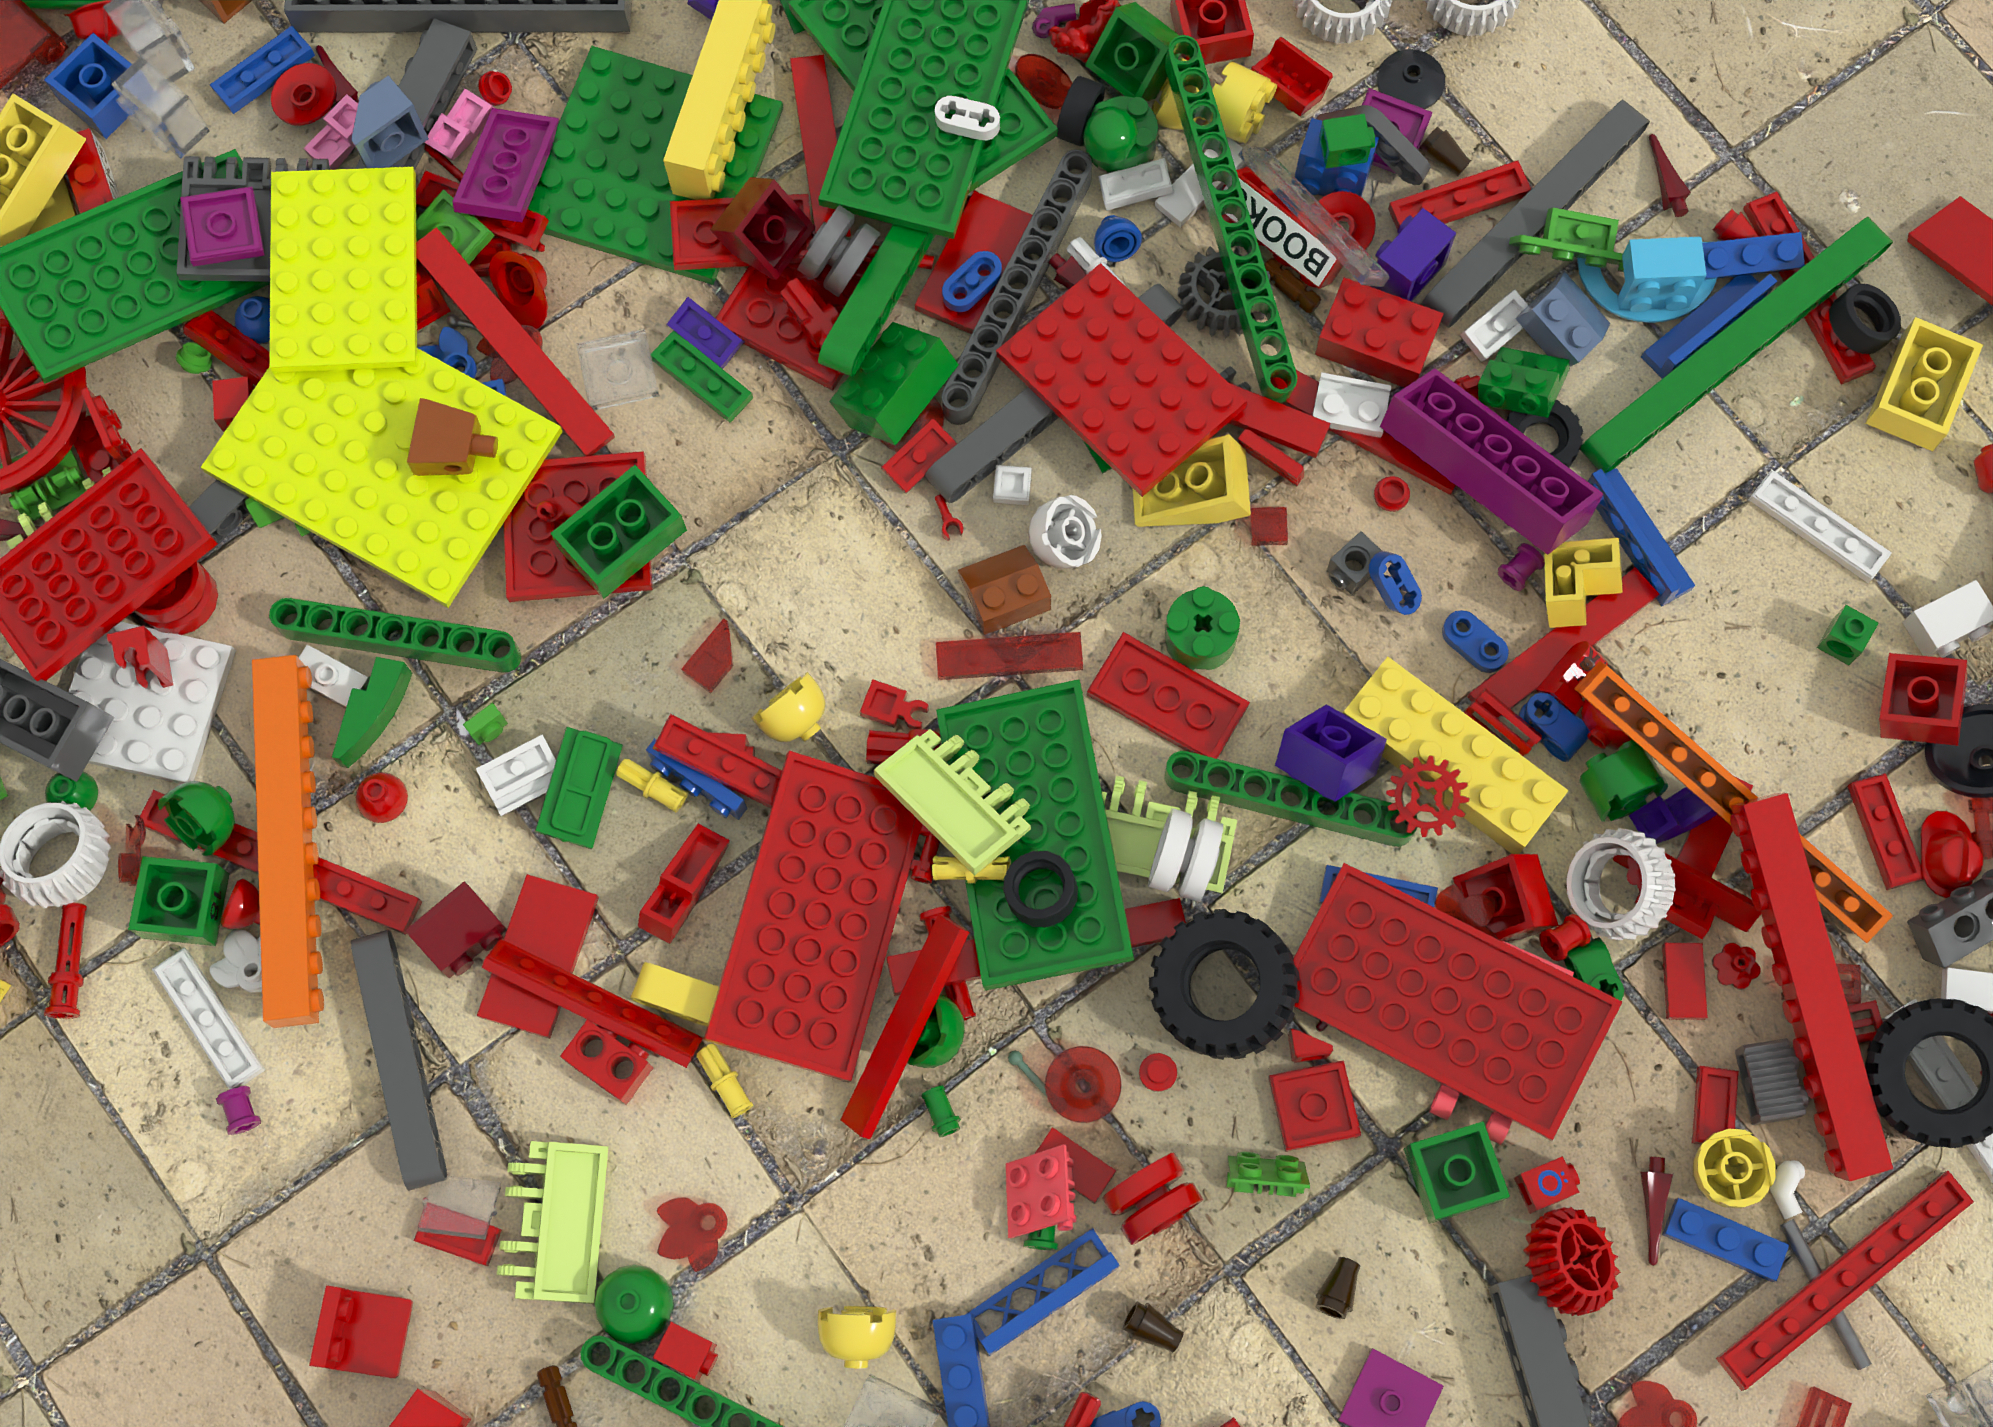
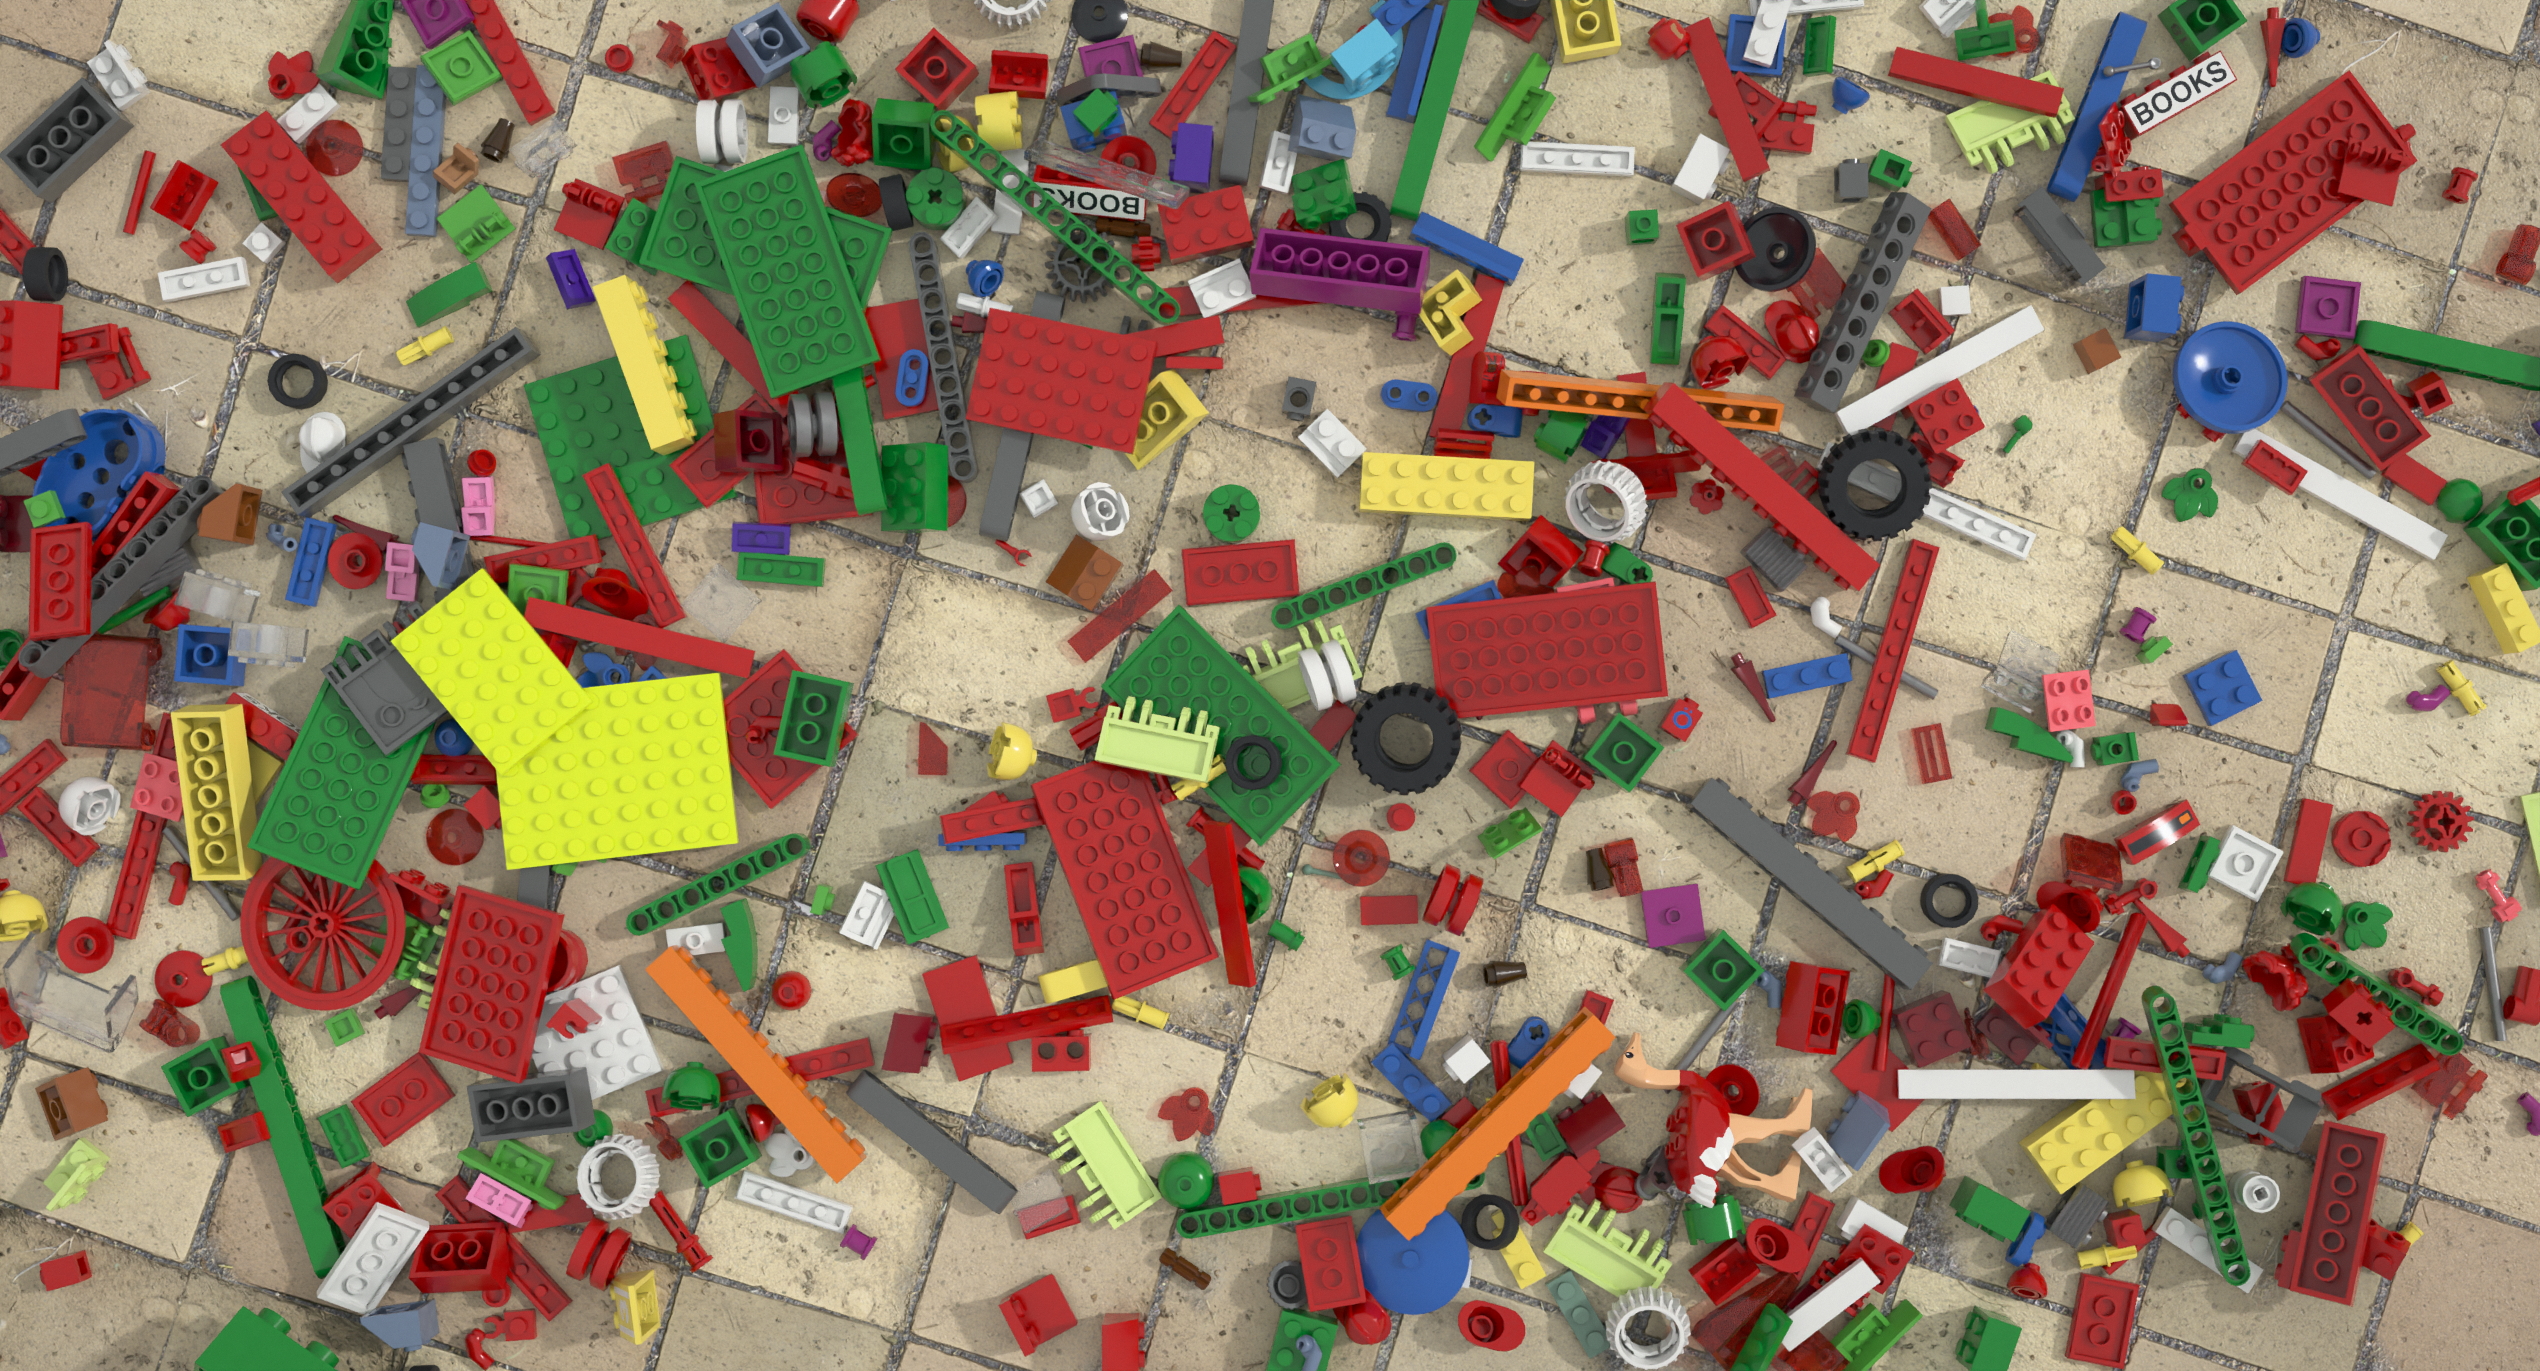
camera: 35 degrees left, 15 degrees up
magenta plate [180,186,265,267] -> none
dark orange torso [407,398,498,476] -> none
magenta plate [452,108,559,222] -> none
light yellow axle [616,759,688,813] -> none
red plate [881,419,957,494] -> none
white beam [935,96,1000,141] -> none
coral hinge [1006,1144,1076,1239] -> none
green hair [1083,106,1138,164] -> none
clear red tile [1250,507,1288,546] -> none
dark purple brick [1275,704,1387,801] -> none
red slope [1288,1029,1333,1063] -> none
blue beam [1369,551,1422,615] -> none
red plate [1374,476,1410,512] -> none
red gear [1386,755,1470,837] -> none
red gear [1523,1207,1621,1316] -> none
red tile [1662,943,1708,1020] -> none
light yellow cylinder [1693,1129,1776,1209] -> none
none -> sand blue arm [266,523,298,552]
none -> clear red dish [426,809,484,865]
none -> red tile [582,463,687,628]
none -> red gear [1132,236,1161,272]
none -> white plate [1298,409,1367,479]
none -> white brick [1442,1034,1491,1084]
none -> bright green bracket [1474,52,1556,162]
none -> red hinge [1519,740,1595,817]
none -> clear red piece [1604,837,1644,897]
none -> green slope [1650,272,1686,365]
none -> red cylinder [1691,336,1750,390]
none -> dark red piece [1787,740,1837,807]

